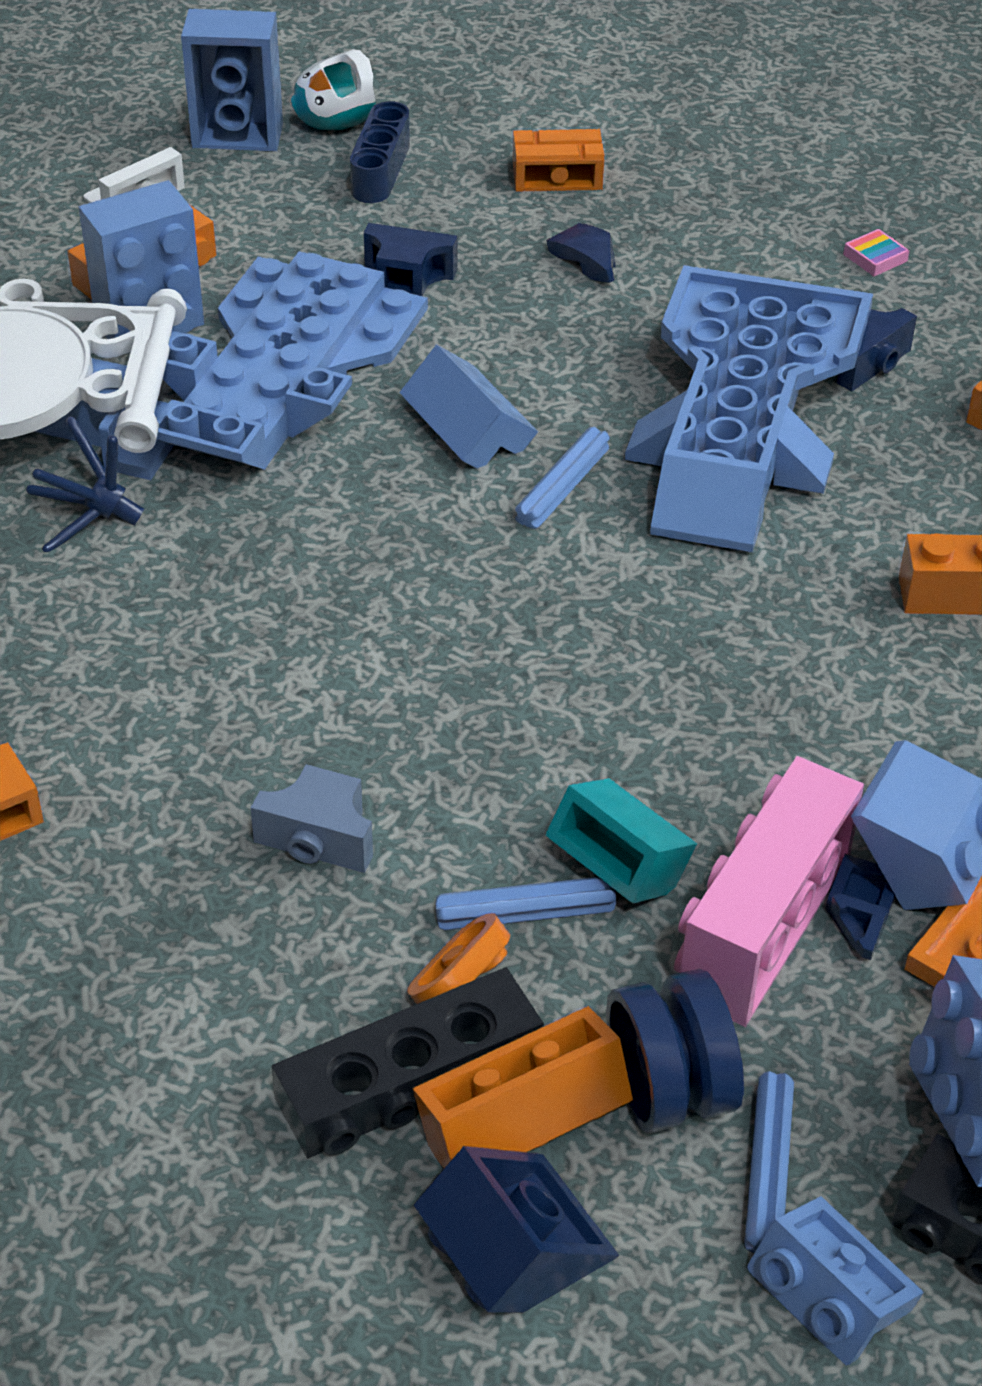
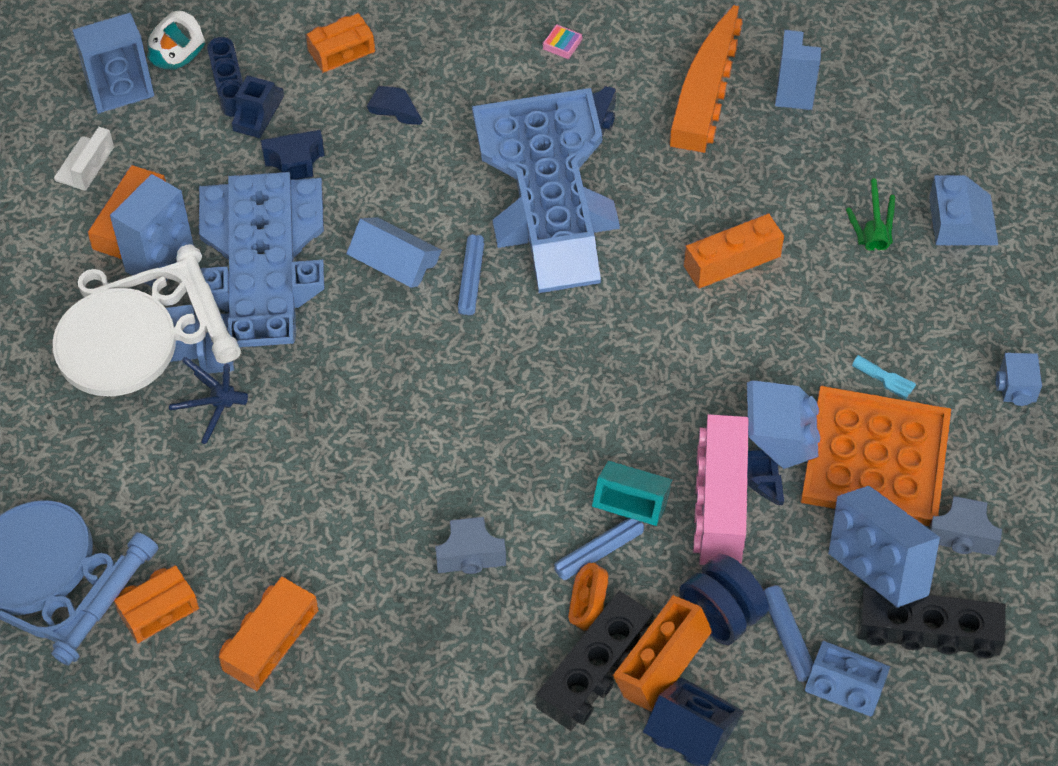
camera: 25 degrees left, 10 degrees up
none -> dark blue brick [232,75,284,138]

